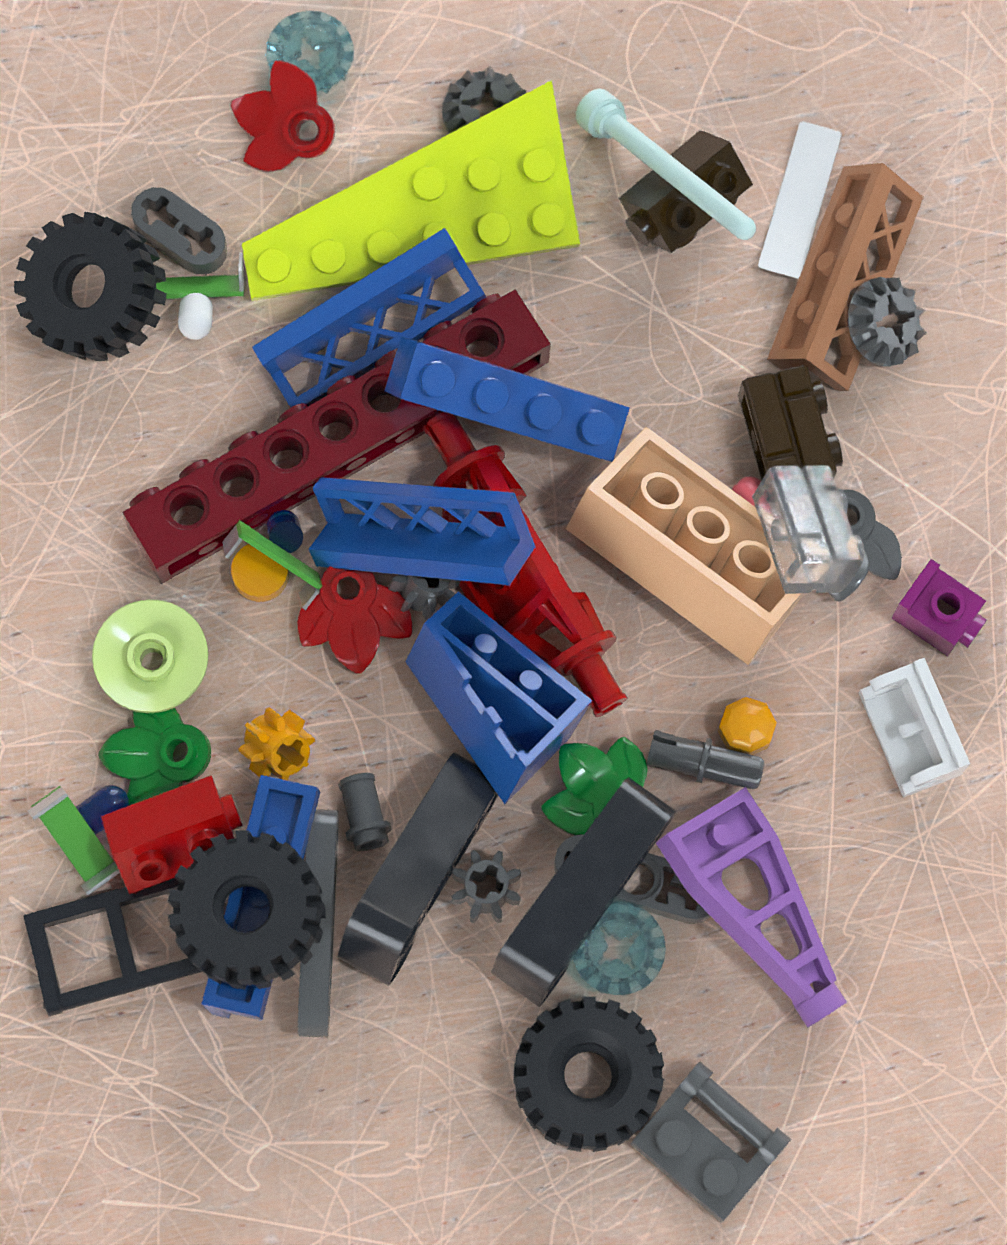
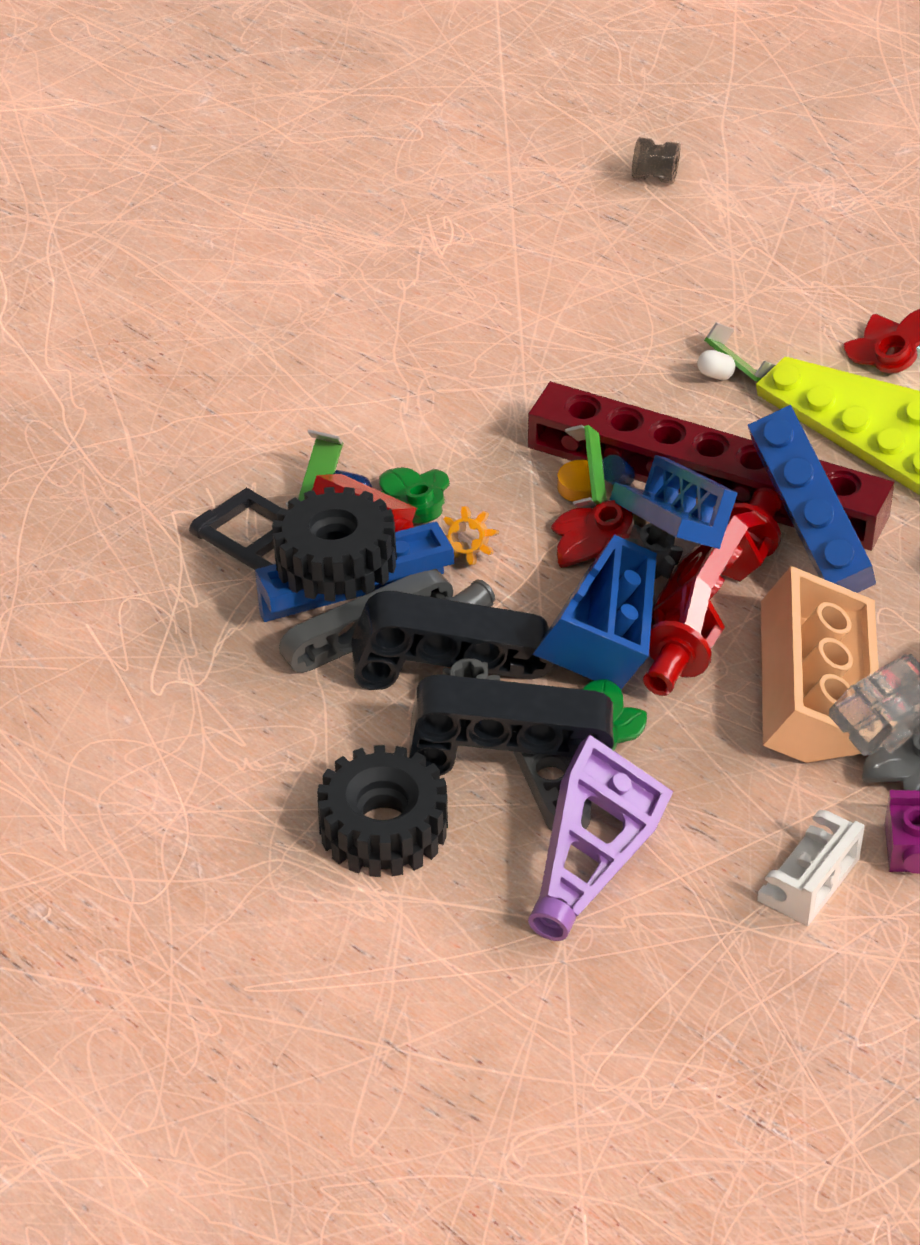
camera: 60 degrees right, 30 degrees down
black tyre [14,212,167,361] -> none
yellowish green dish [92,599,208,713] -> none
dark grey beam [131,187,227,275] -> none
blue fence [252,228,486,408] -> none
clear light blue gear [572,901,666,996] -> none
dark grey plate [631,1061,791,1223] -> none
dark grey axle [647,730,765,789] -> none
light orange tile [718,697,777,755] -> none

